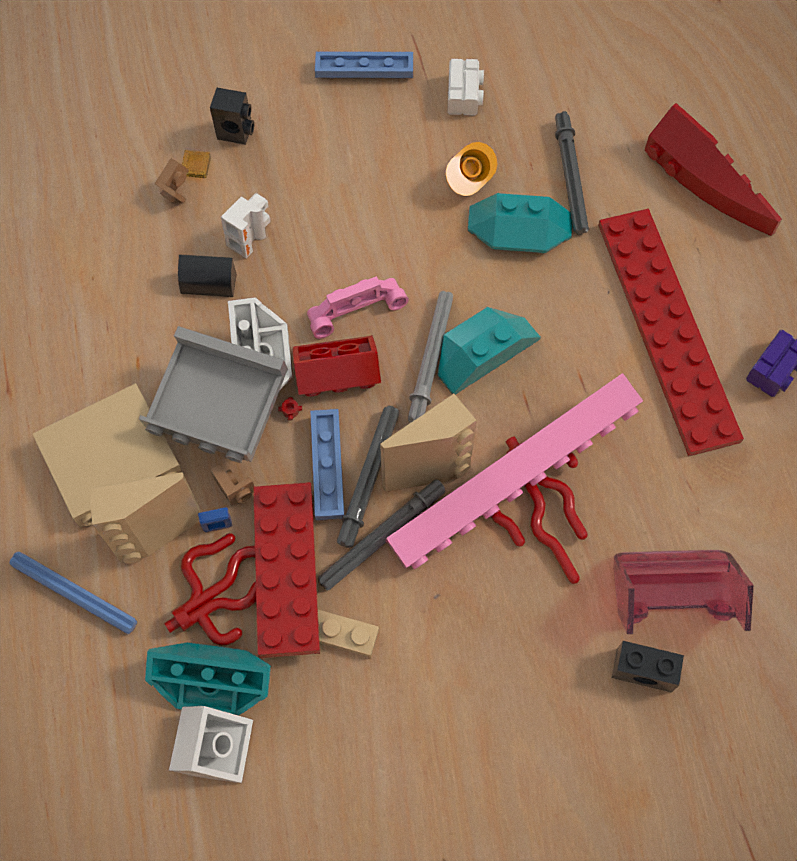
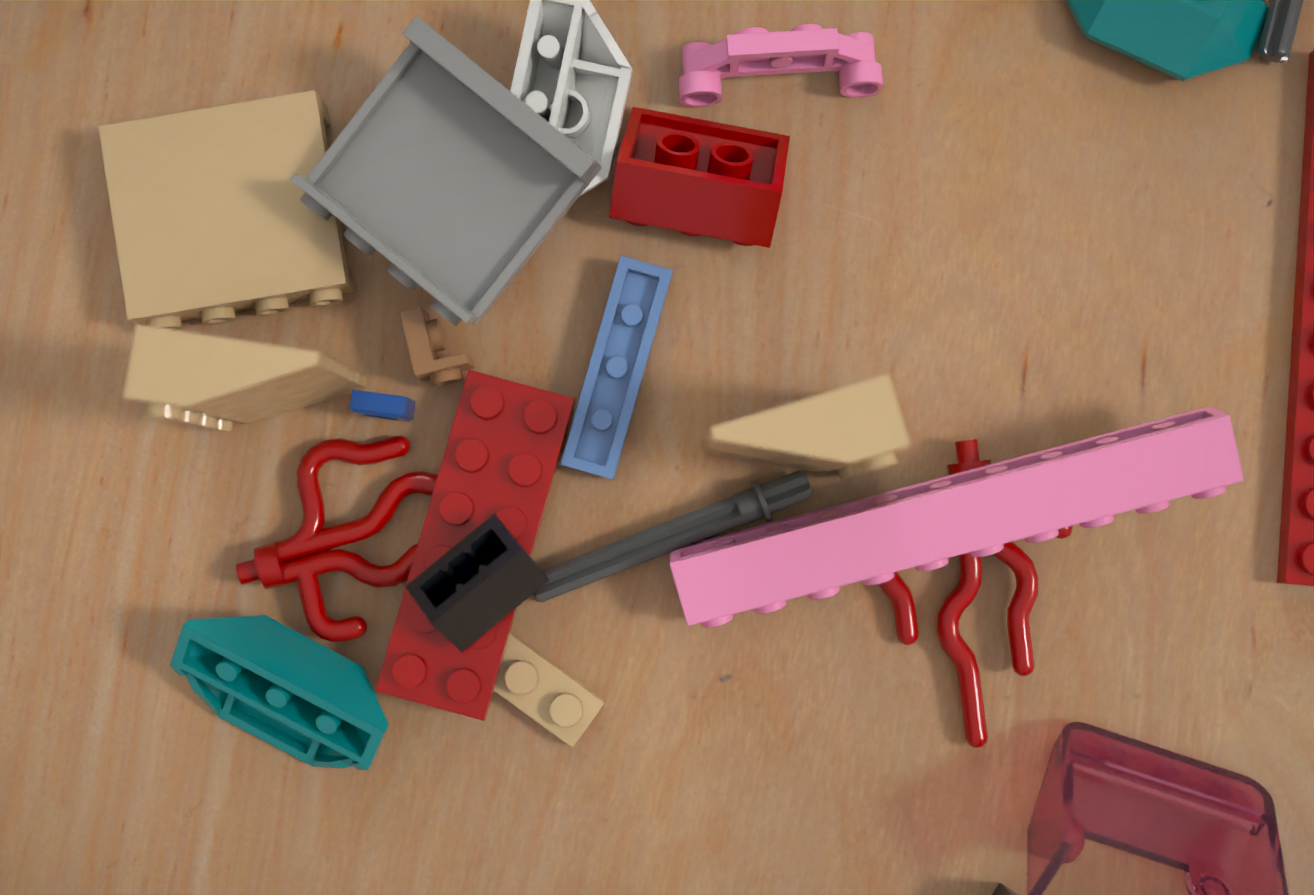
camera: 20 degrees right, 20 degrees up
medium blue axle [9,552,137,634] -> none
white slope [169,706,253,783] -> none
red piece [278,397,303,421] -> none
dark grey axle [337,405,399,548] -> none
light grey axle [408,291,453,423] -> none
teal wedge [438,307,541,395] -> none
none -> black brick [405,514,550,652]

